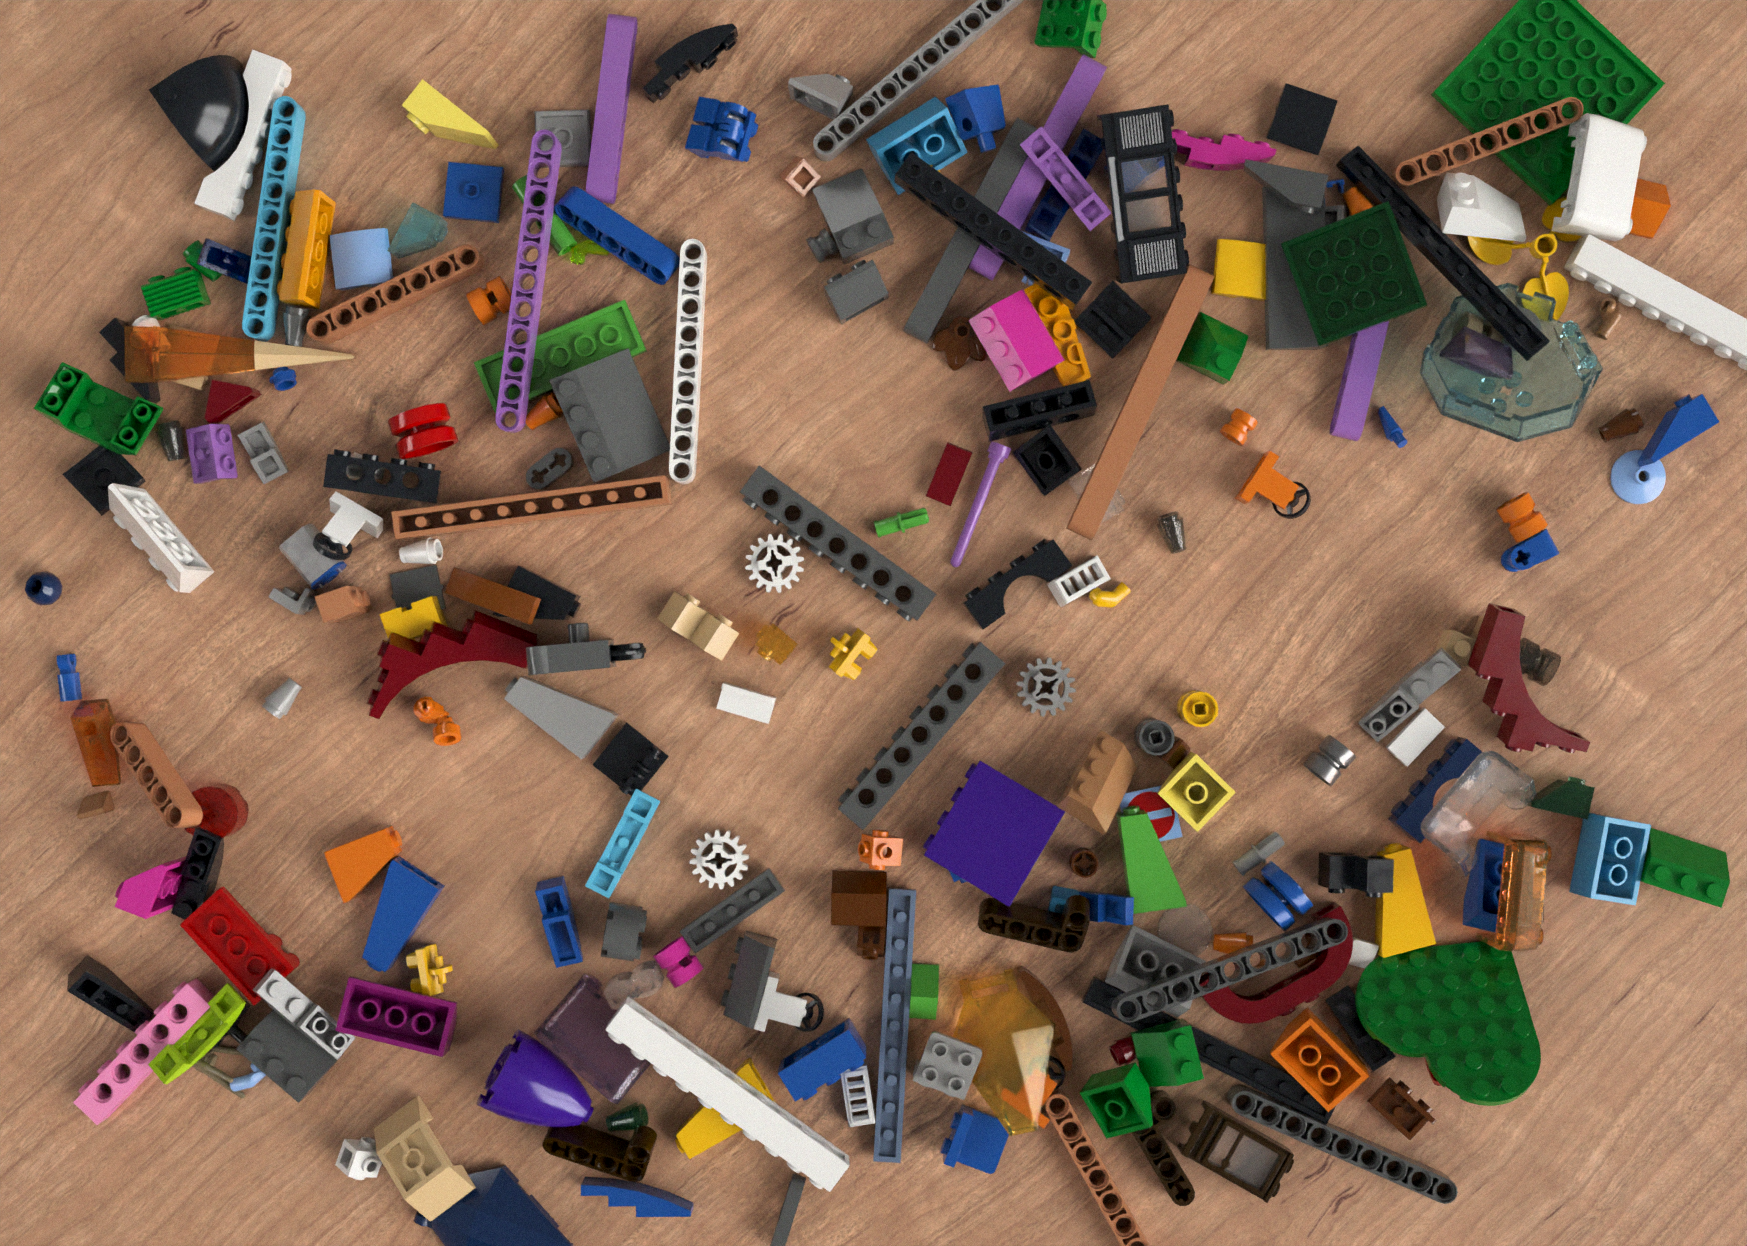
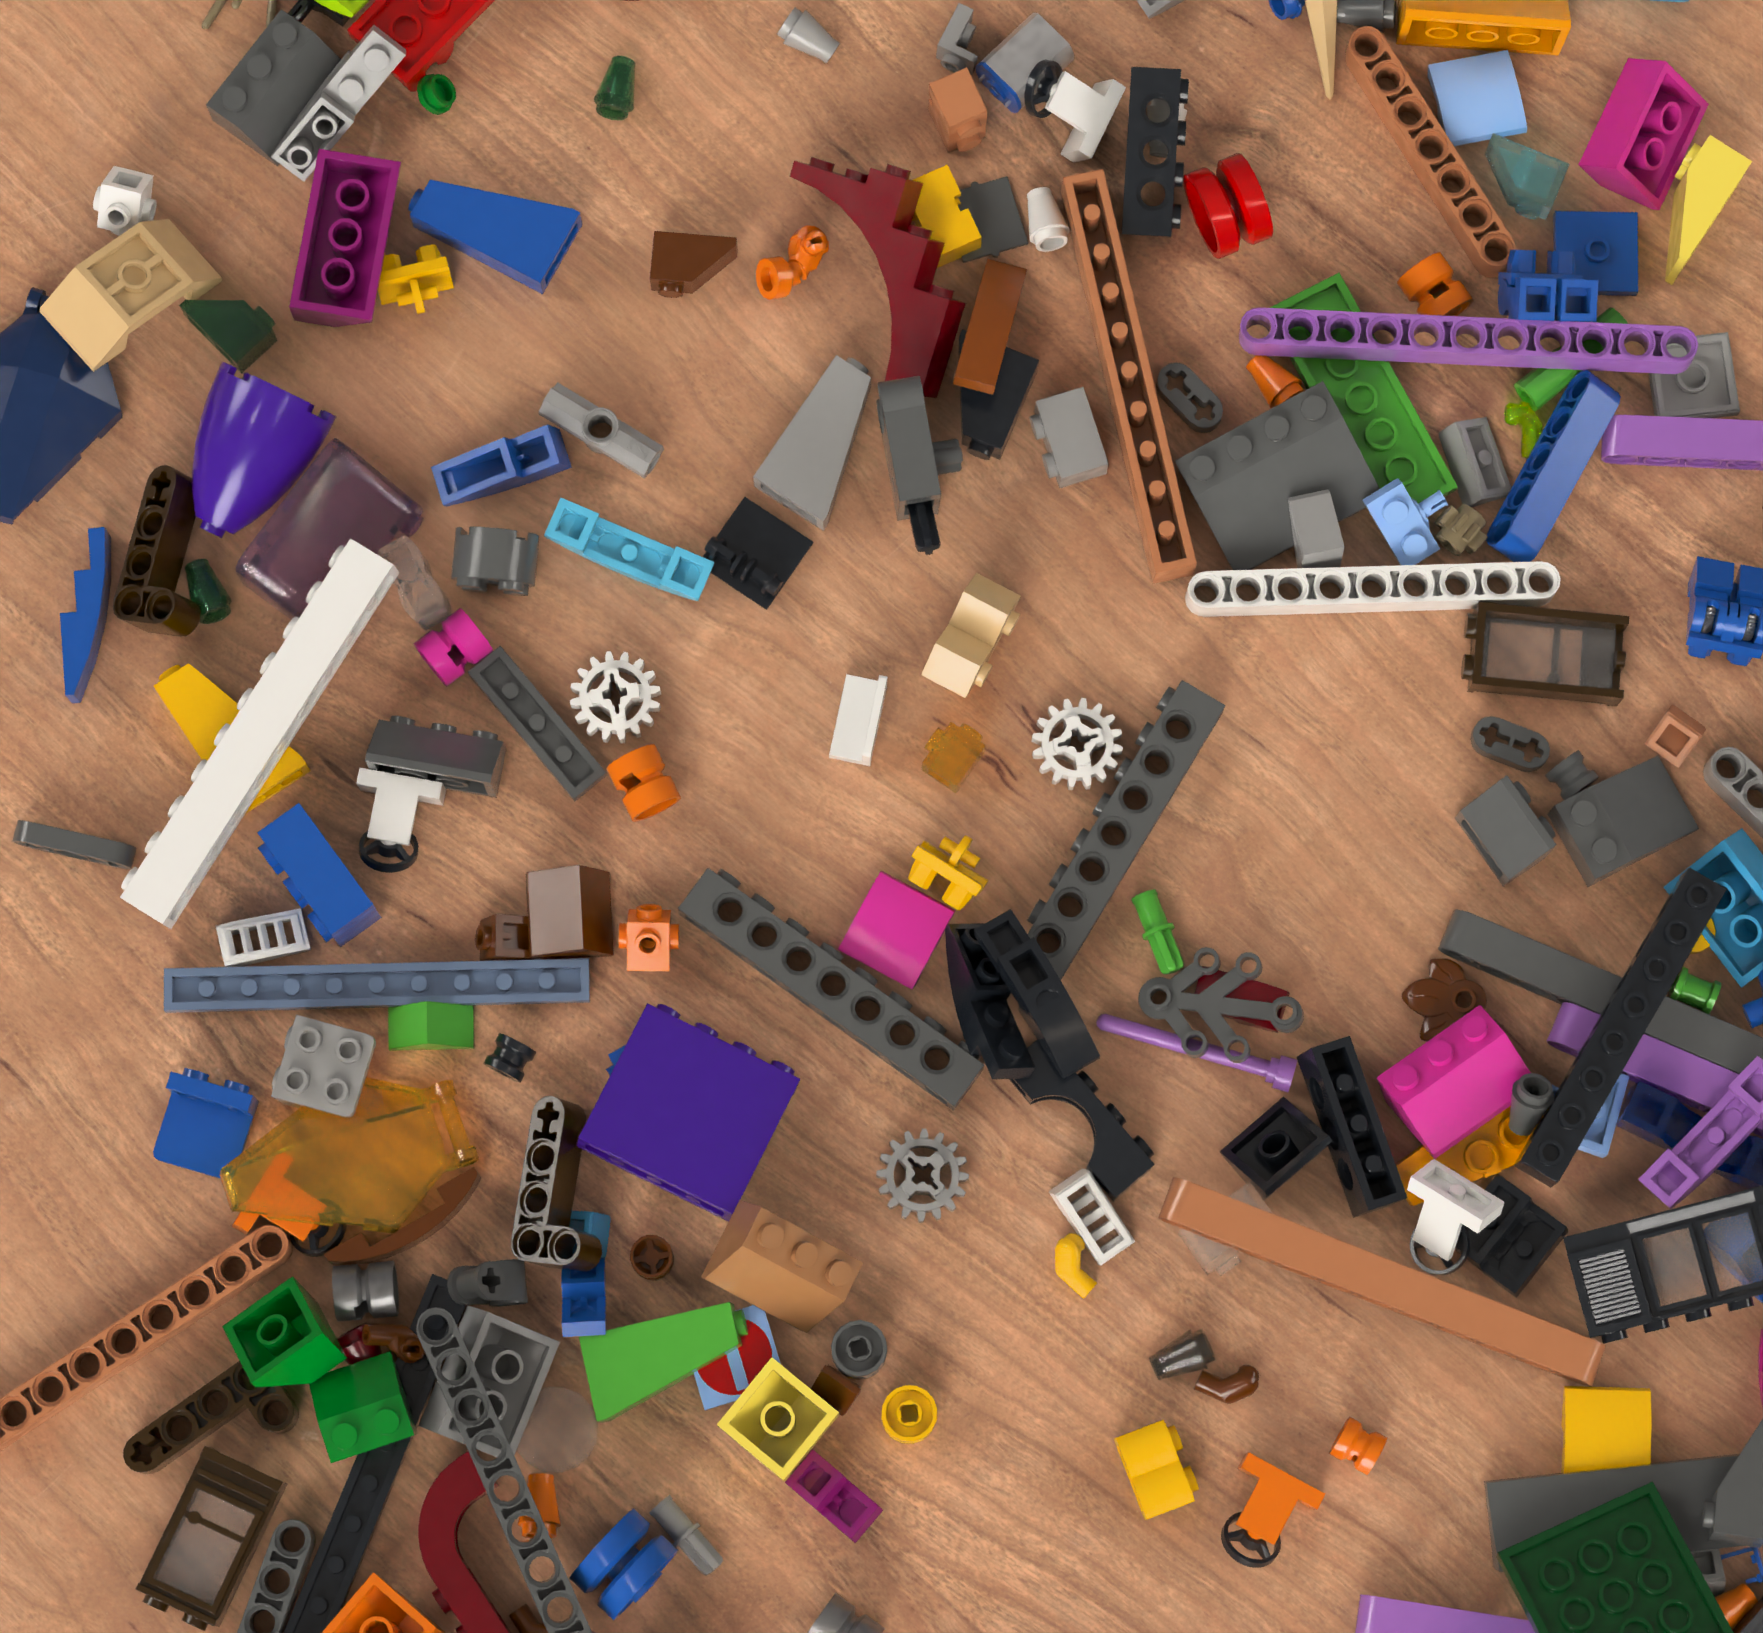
camera: 85 degrees right, 10 degrees down
light blue arm [230,1063,266,1091] -> none
orange slope [324,826,402,903] -> none
green slope [1176,312,1249,385] -> none
none -> clear green slope [179,300,278,374]
none -> flat silver wheel [332,1261,399,1322]
none -> reddish brown arm [362,1324,425,1363]
none -> green plate [417,74,456,115]
none -> dark grey piece [447,1259,528,1307]
none -> black wheel [483,1033,536,1083]
none -> light grey piece [539,382,664,479]
none -> clear green cone [594,56,636,121]
none -> orange wheel [607,744,681,822]
none -> reddish brown slope [650,231,738,298]
none -> magenta slope [785,1450,883,1543]
none -> dark pink slope [838,871,956,989]
none -> black slope [945,923,1036,1079]
none -> black slope [974,909,1100,1079]
none -> light grey brick [1029,387,1109,489]
none -> yellow brick [1113,1419,1199,1520]
none -> dark grey plant [1138,947,1304,1063]
none -> reddish brown arm [1194,1365,1259,1404]
none -> light grey slope [1288,489,1345,568]
none -> light blue plate [1362,478,1448,565]
none -> white piece [1407,1159,1504,1275]
none -> dark tan gear [1434,504,1488,556]
none -> light grey slope [1439,417,1511,507]
none -> door [1461,602,1629,706]
none -> dark grey beam [1470,716,1550,772]
none -> blue hips [1498,249,1599,322]
none -> dark grey cone [1508,1073,1554,1136]
none -> dark pink slope [1578,58,1709,210]
none -> bright green bush [1668,966,1722,1014]

